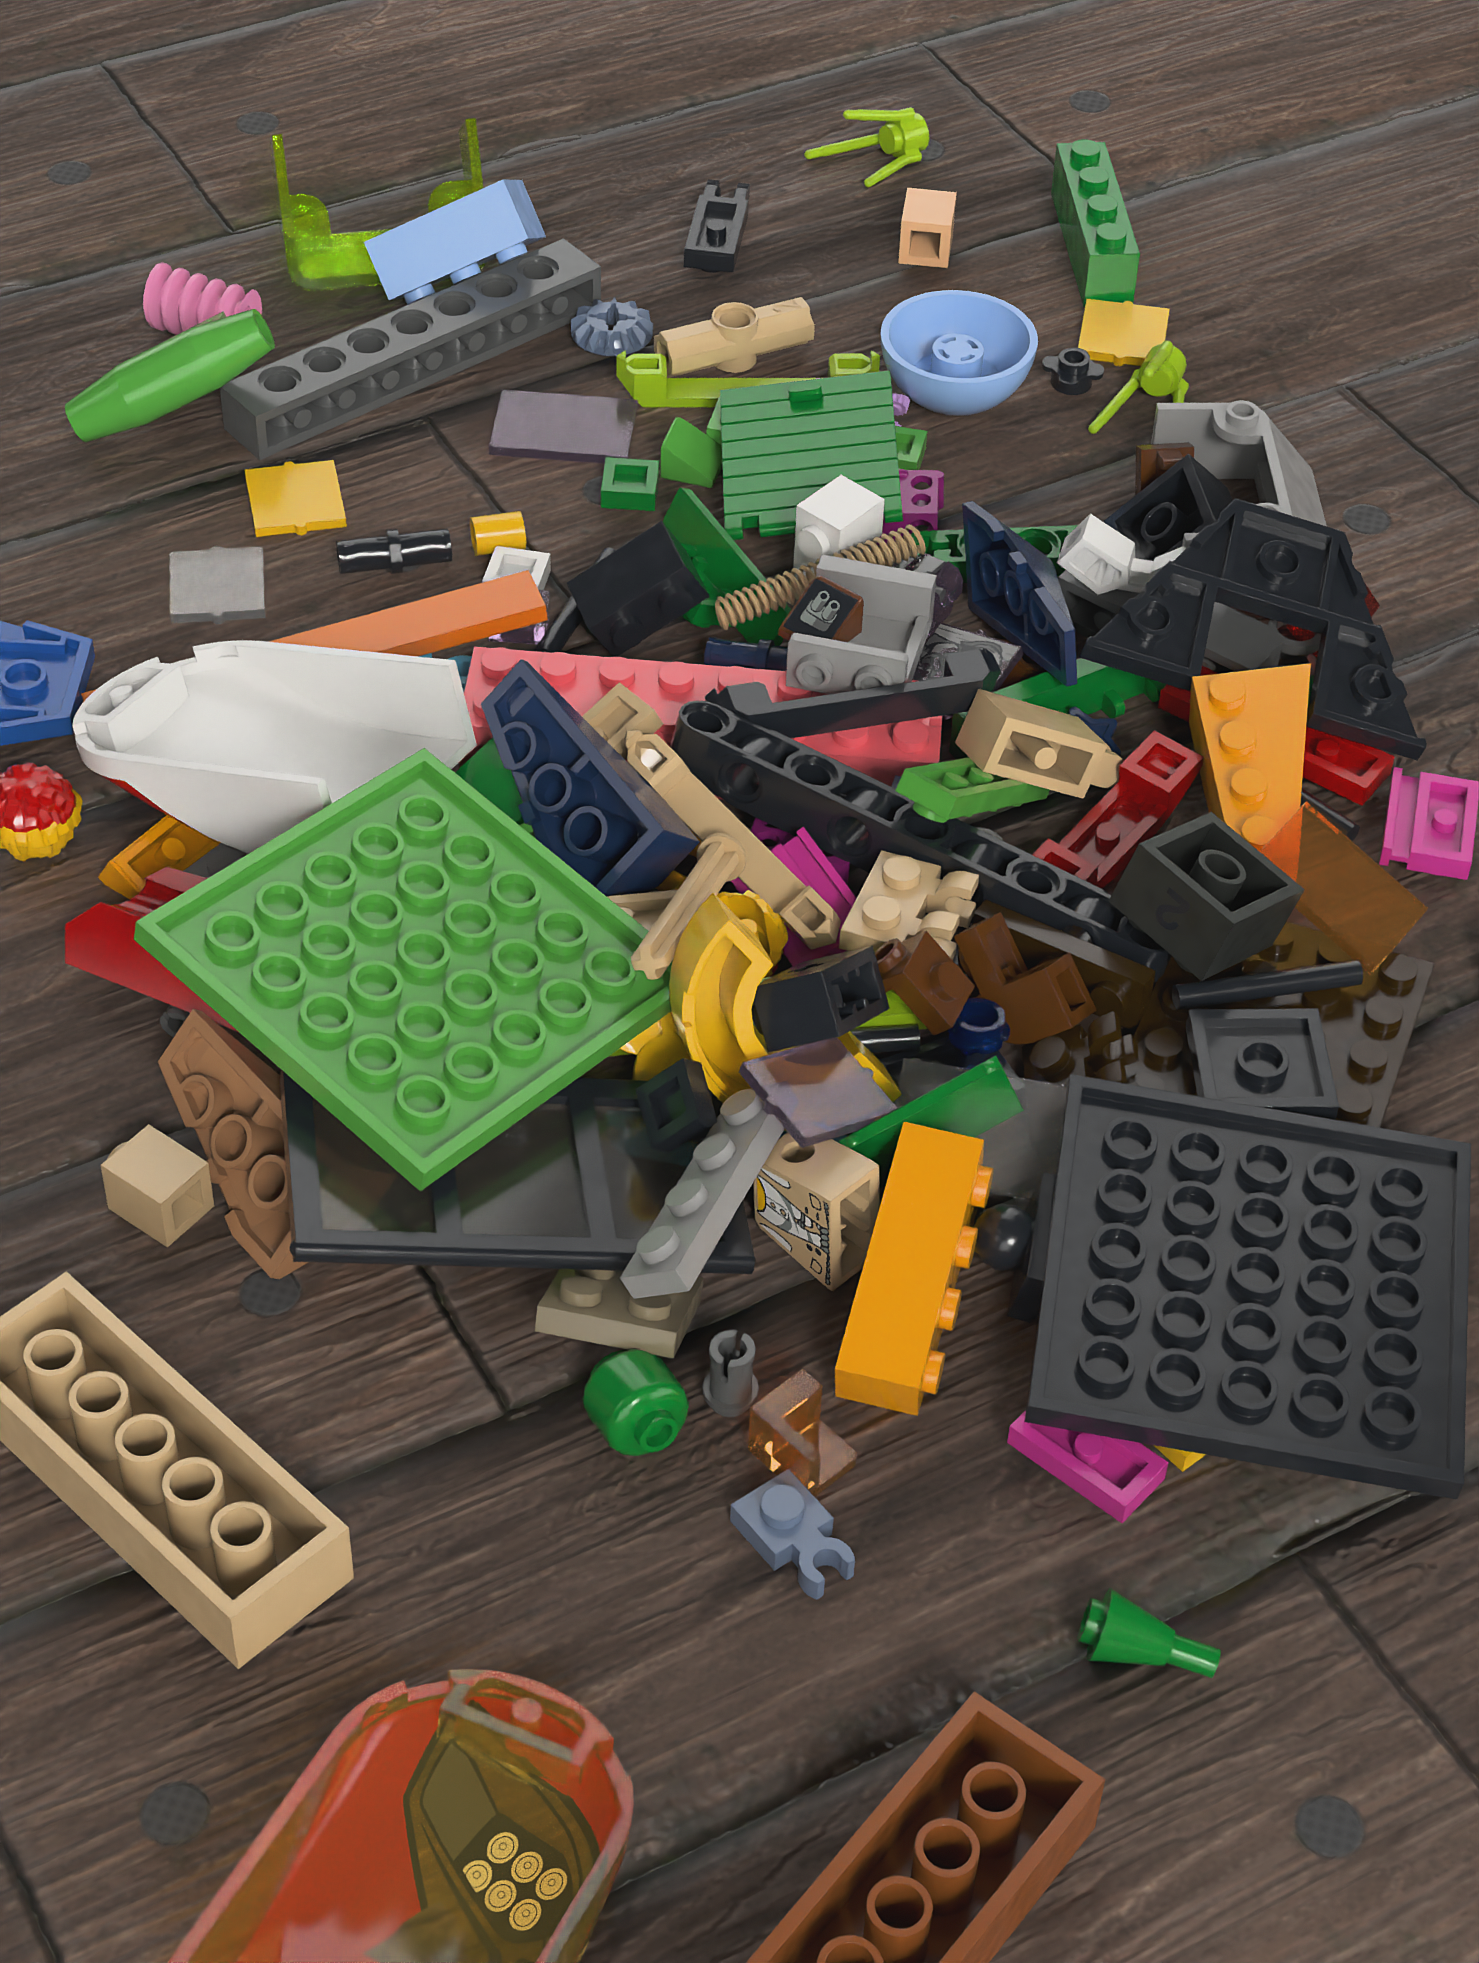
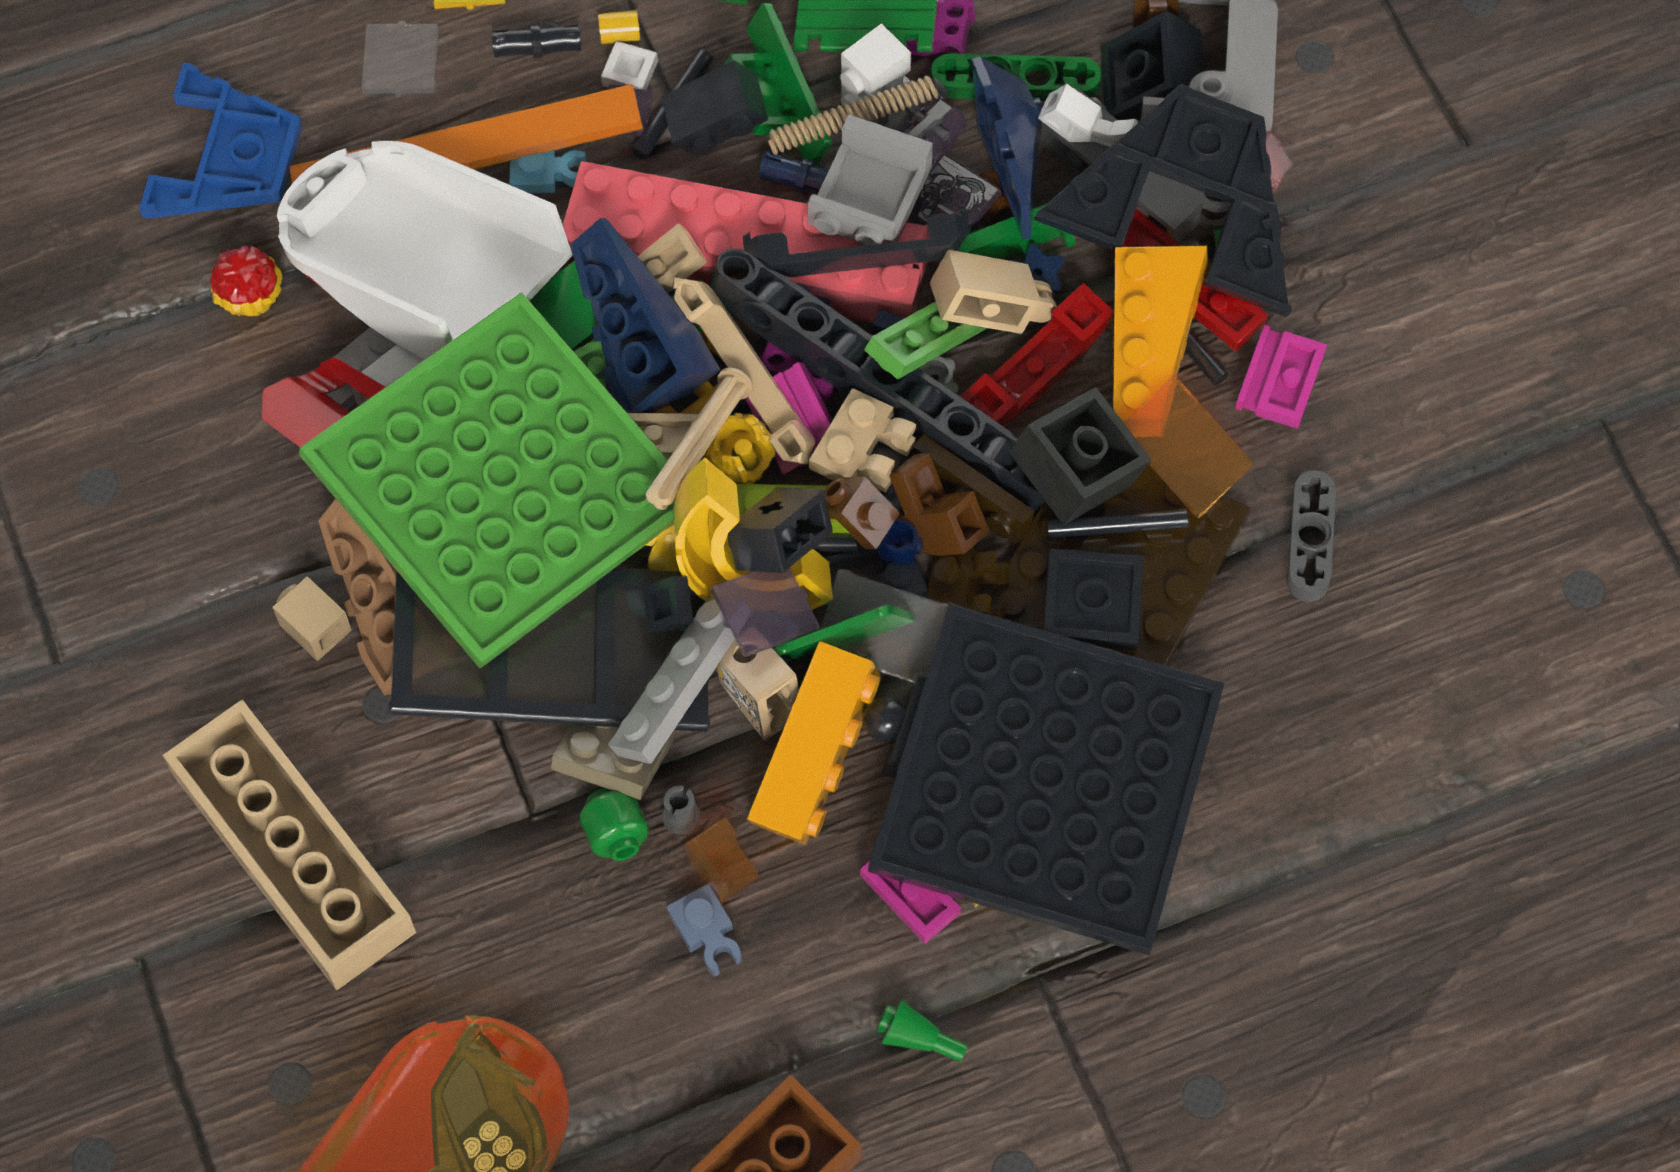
camera: 10 degrees right, 20 degrees up
light orange slope [98,815,221,899] -> none
slope [778,575,864,642] -> none

